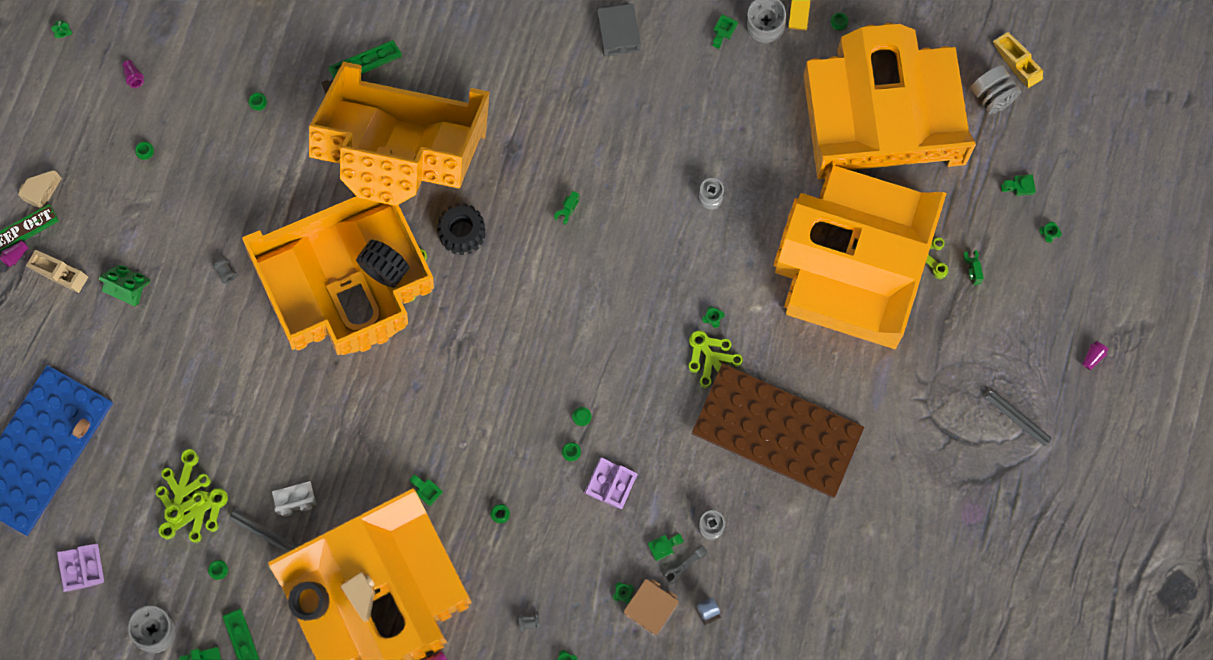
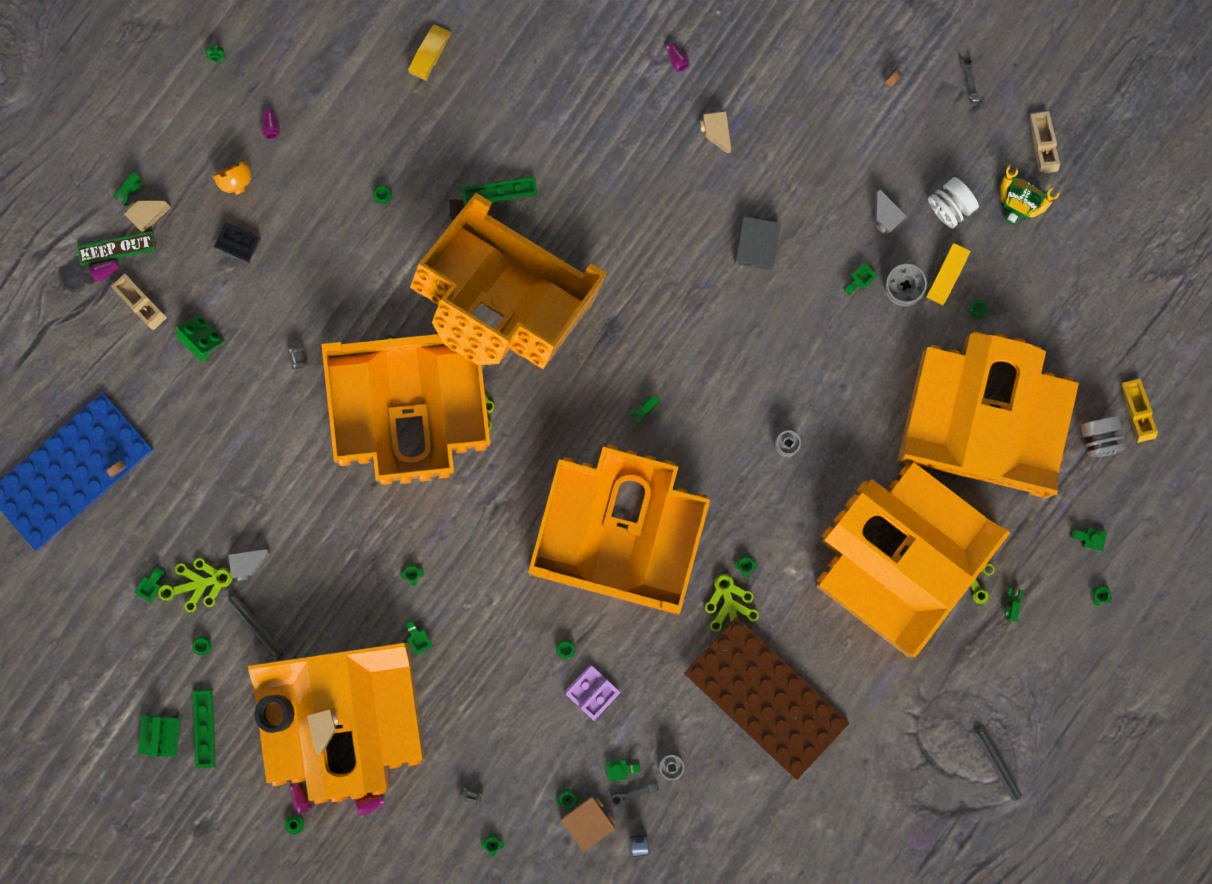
camera: 20 degrees right, 10 degrees up
lavender slope [57,544,104,592] -> none
light grey wheel [128,606,176,653] -> none
green plate [135,142,154,160] -> none
lime plant [156,449,211,524] -> none
white bracket [272,481,317,517] -> none
black tyre [356,239,409,288] -> none
black tyre [437,203,486,255] -> none
green plate [490,504,510,524] -> none
green plate [572,407,592,427] -> none
magenta cone [1082,341,1109,370] -> none
none -> green plate [113,172,143,206]
none -> green plate [135,568,165,603]
none -> light orange cylinder [212,160,252,195]
none -> black plate [214,222,261,263]
none -> light grey slope [229,549,270,581]
none -> green plate [401,563,424,586]
none -> light orange panel [528,445,710,615]

